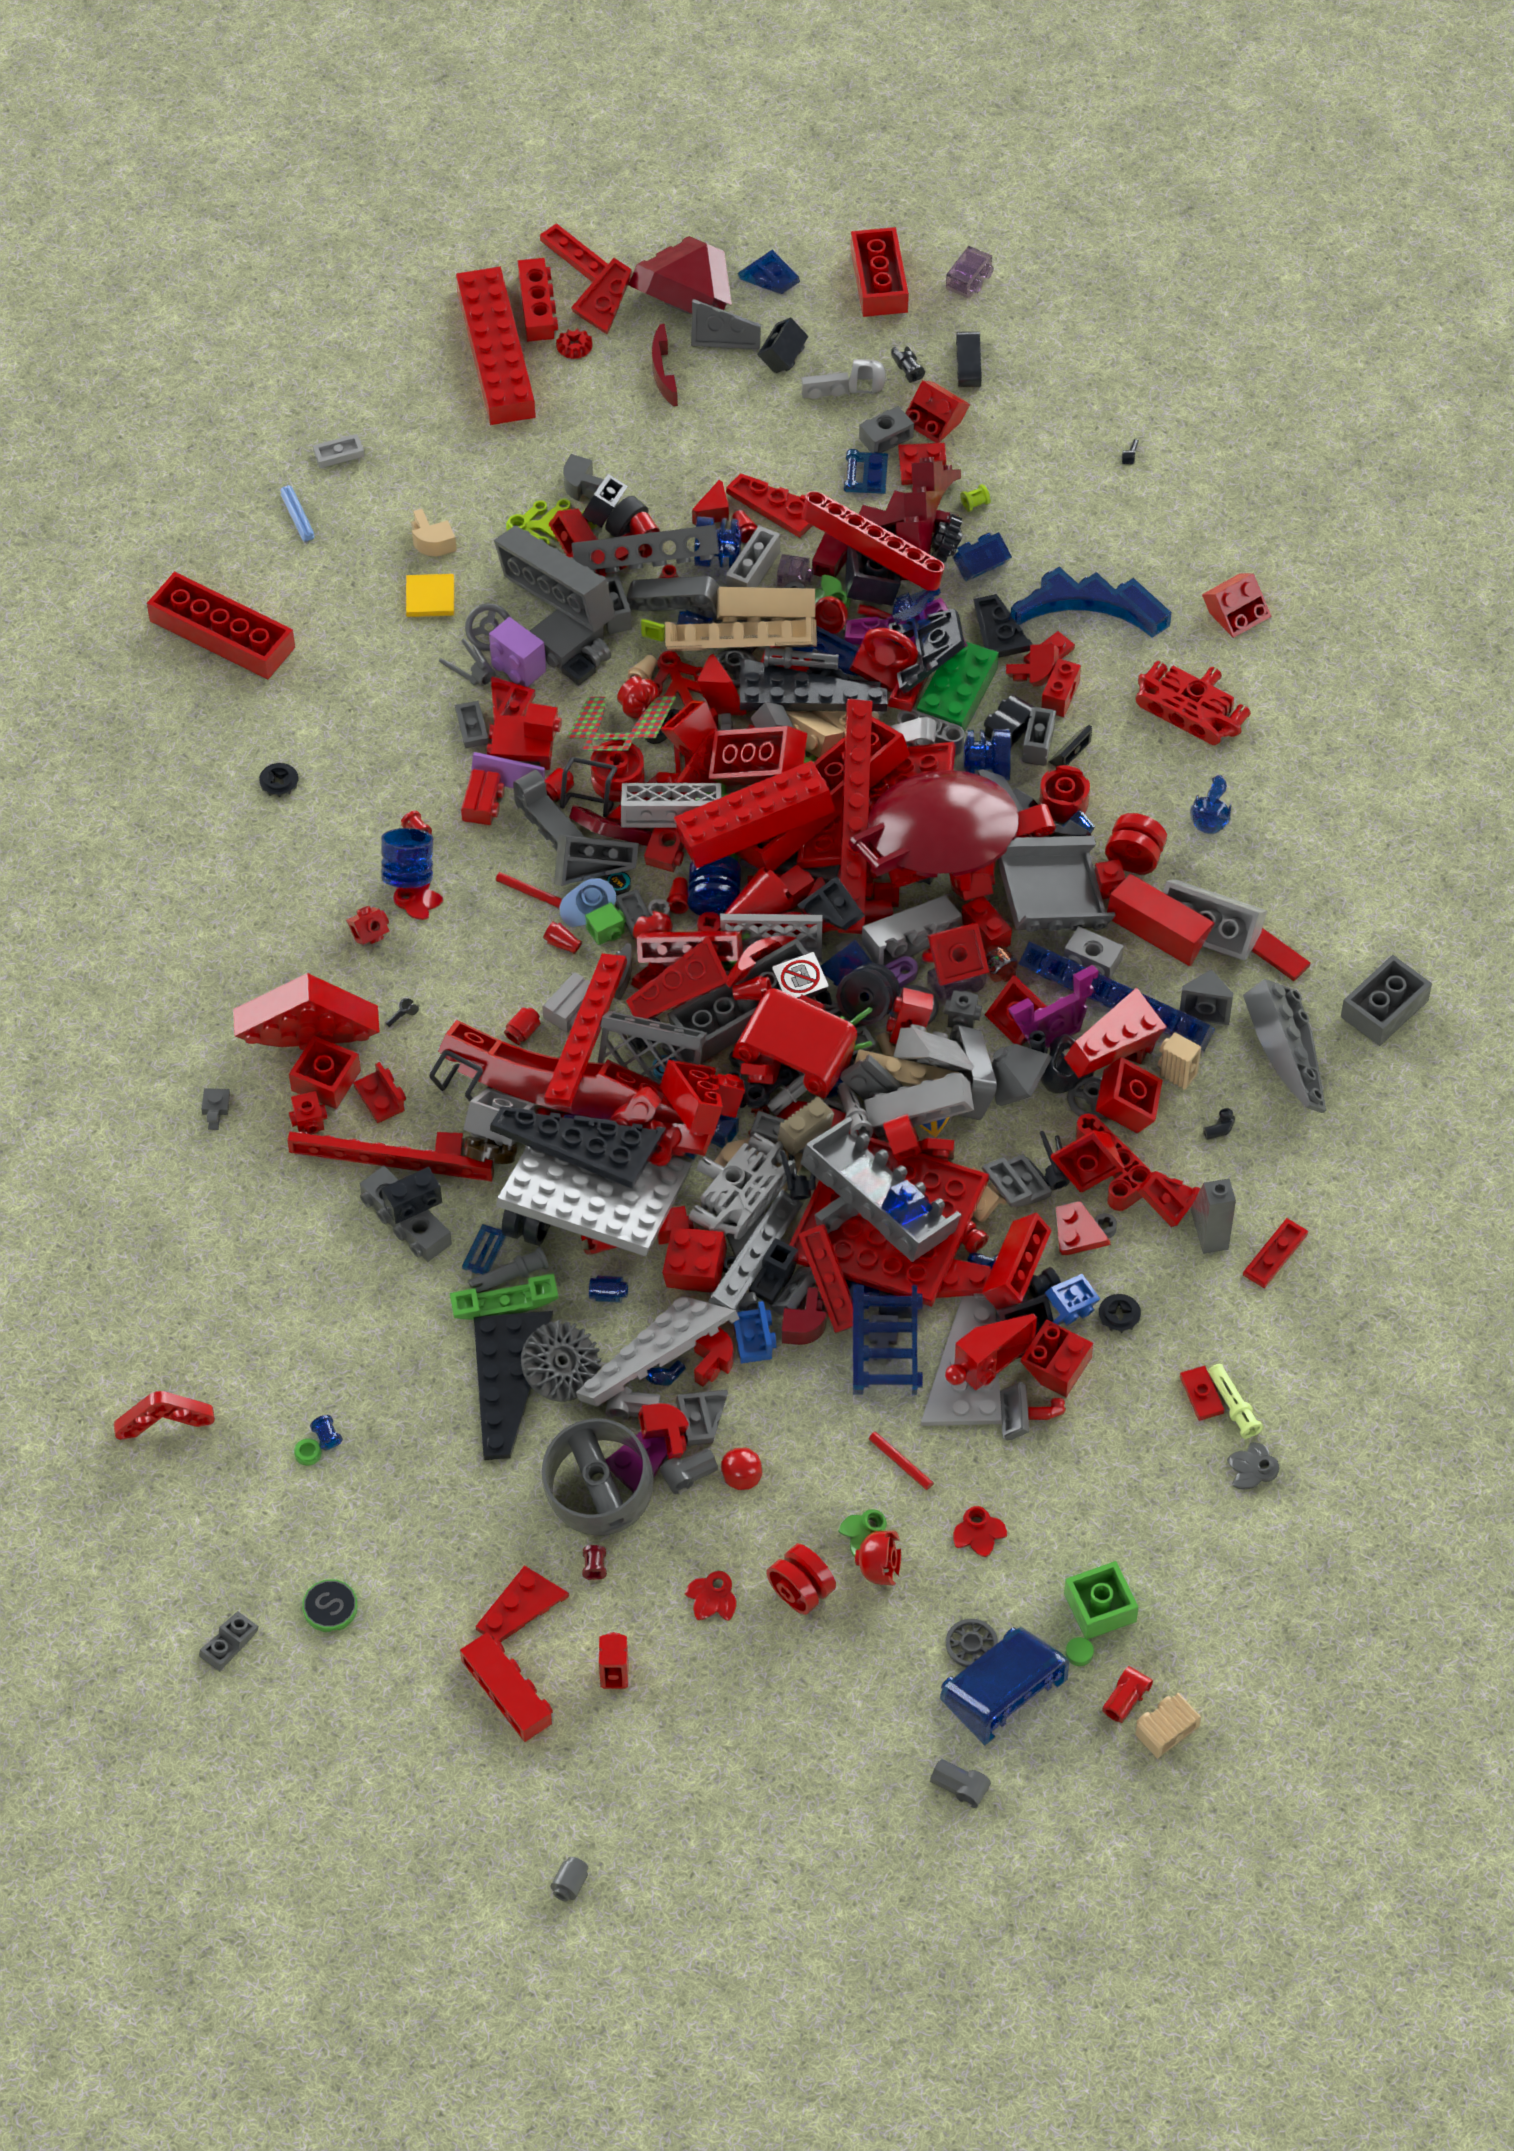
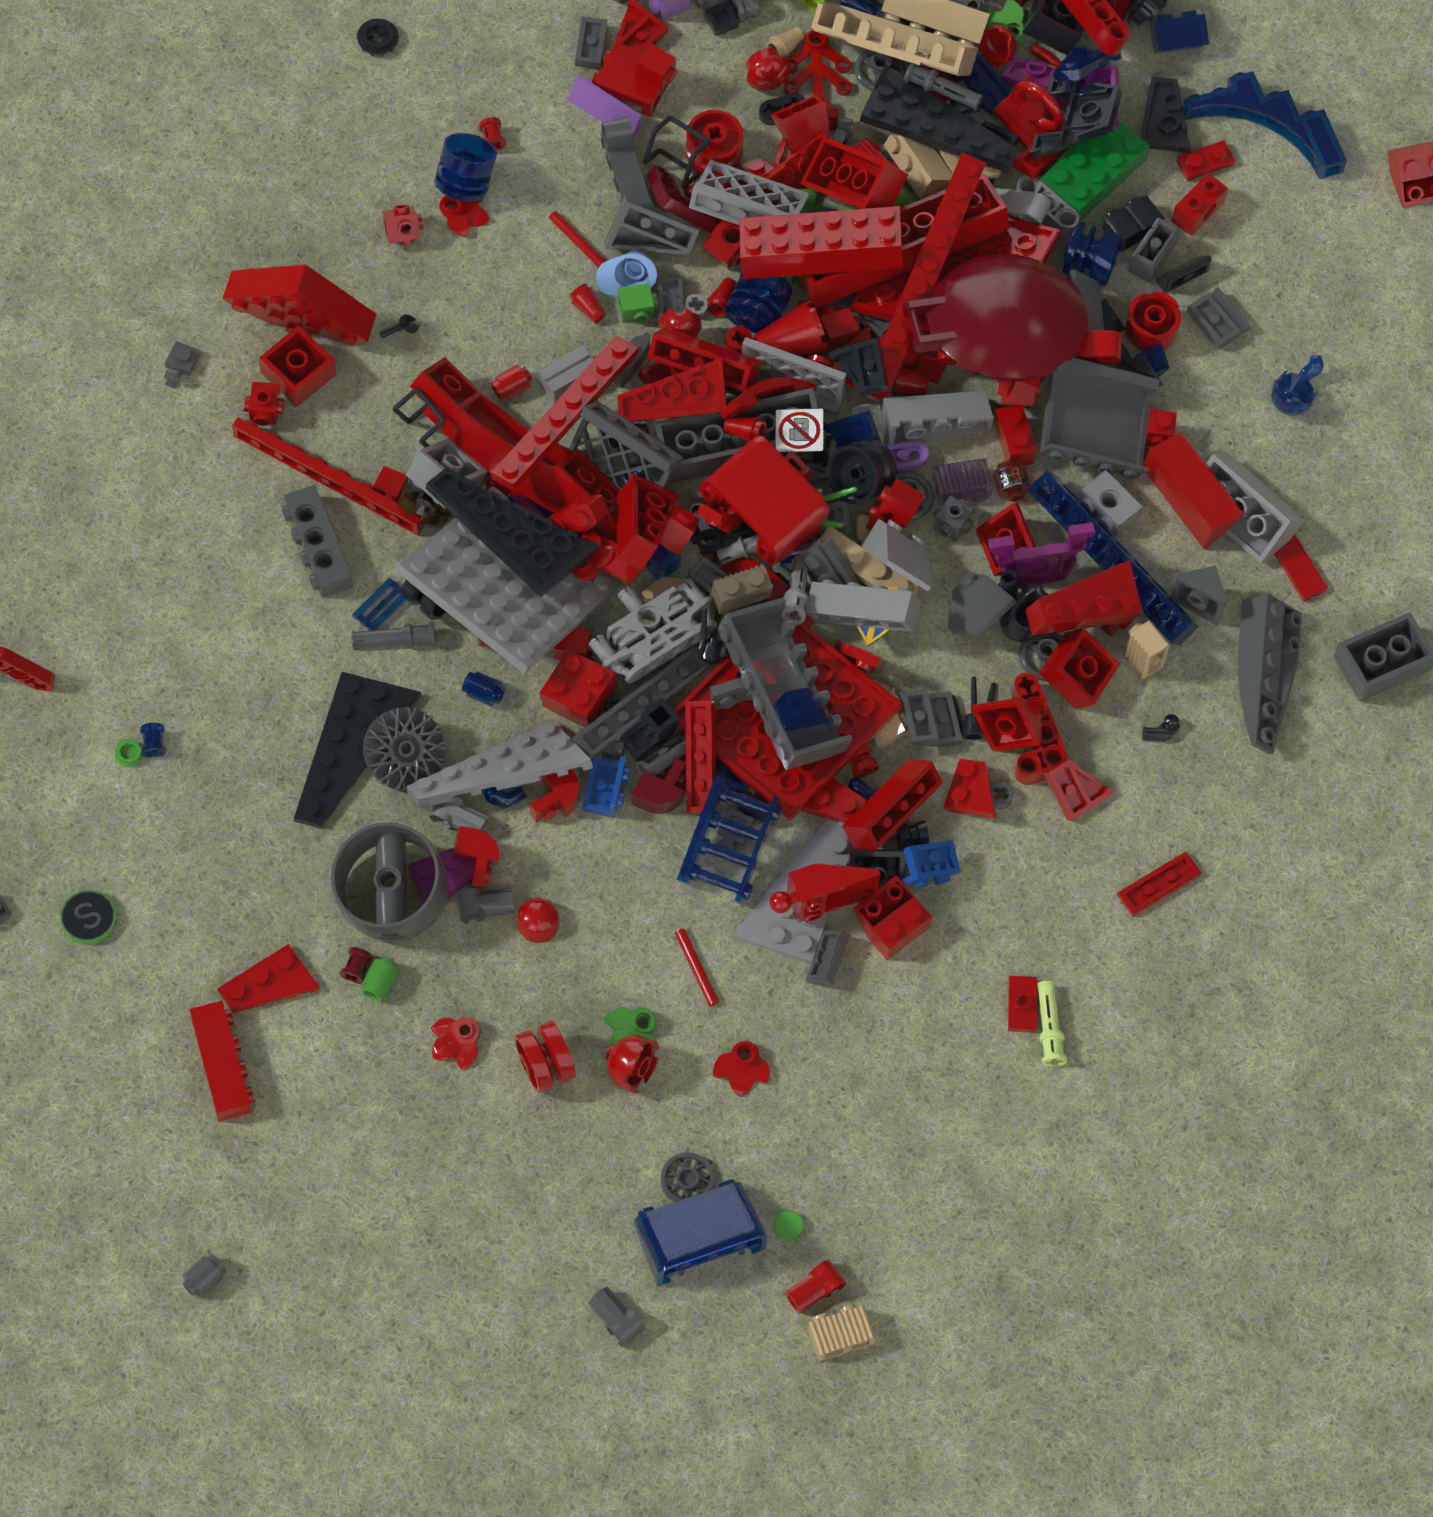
camera: 15 degrees right, 10 degrees up
red bracket [353,1062,406,1124] -> none
black brick [382,1167,443,1224] -> none
bright green slope [449,1273,559,1320] -> none
red brick [461,769,505,825] -> none
red brick [544,768,574,802] -> none
piece [566,696,676,751] -> none
red brick [599,1632,629,1689] -> none
black tile [606,872,631,896] -> none
dark grey wing [676,1389,728,1446] -> none
red slope [697,654,747,716] -> none
dark grey brick [751,702,794,728] -> none
red brick [883,1113,922,1161] -> none
red tile [921,922,989,985] -> none
dark grey beam [949,1025,997,1120] -> none
red brick [1006,644,1059,687] -> none
red arm [1028,1398,1066,1420] -> none
bright green brick [1064,1561,1139,1640] -> none
black gear [1098,1294,1141,1333] -> none
red wheel [1105,813,1167,875] -> none
red piece [1135,661,1251,745] -> none
dark grey slope [1191,1178,1236,1254] -> none
dark grey plate [1227,1442,1280,1489] -> none
none -> bright green brick [361,957,399,1002]
none -> dark grey plate [1187,287,1251,349]

